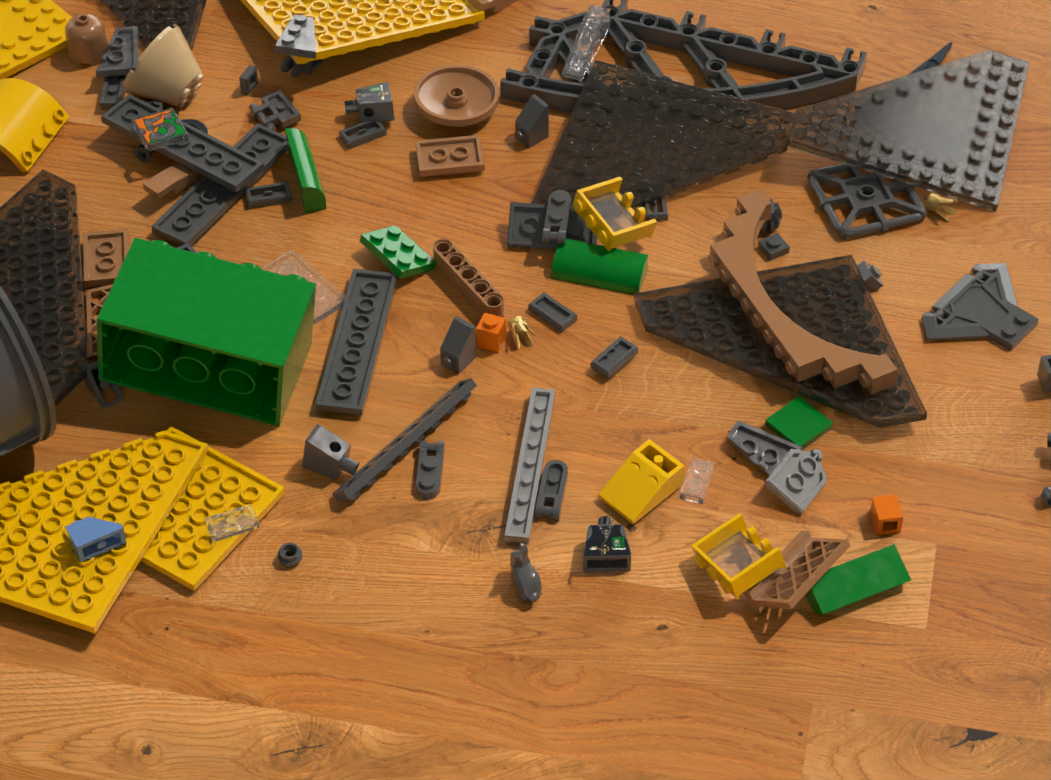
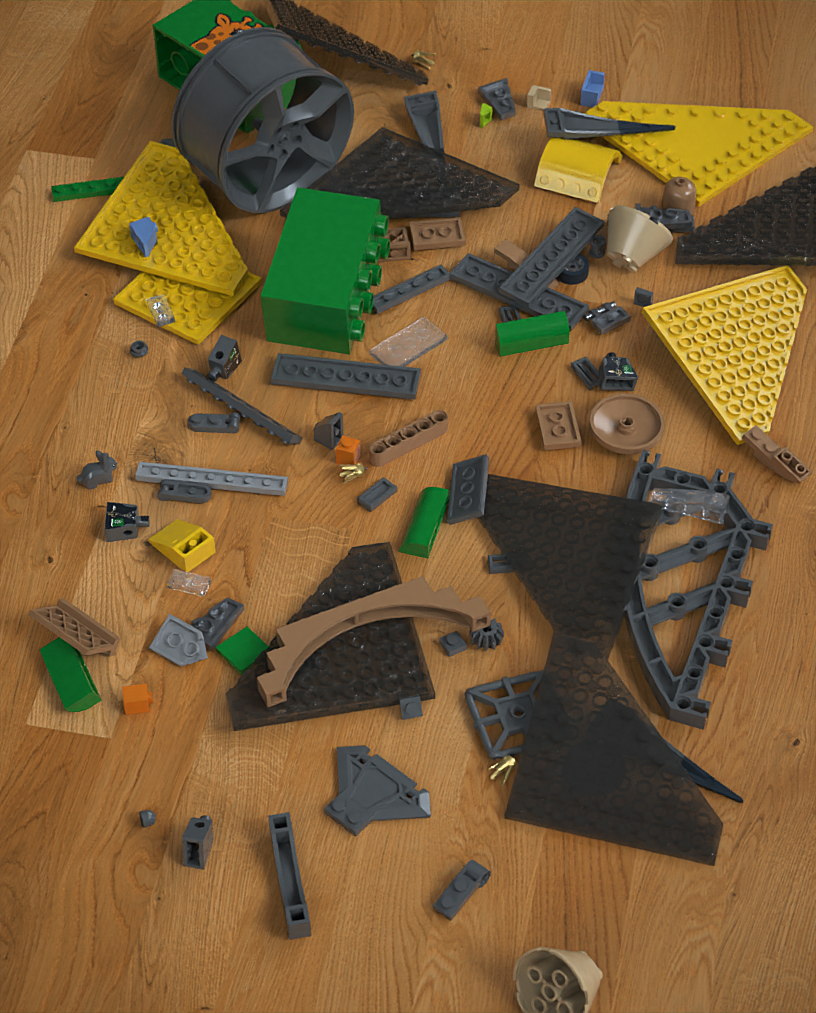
camera: 90 degrees right, 0 degrees up
tile [132,108,189,151] -> none
wing [275,14,316,59] -> none
green plate [359,225,436,279] -> none
dark grey slope [515,94,549,148] -> none
dark grey plate [542,190,571,244] -> none
yellow window [572,177,657,251] -> none
dark grey plate [590,336,638,379] -> none
yellow window [691,513,787,600] -> none

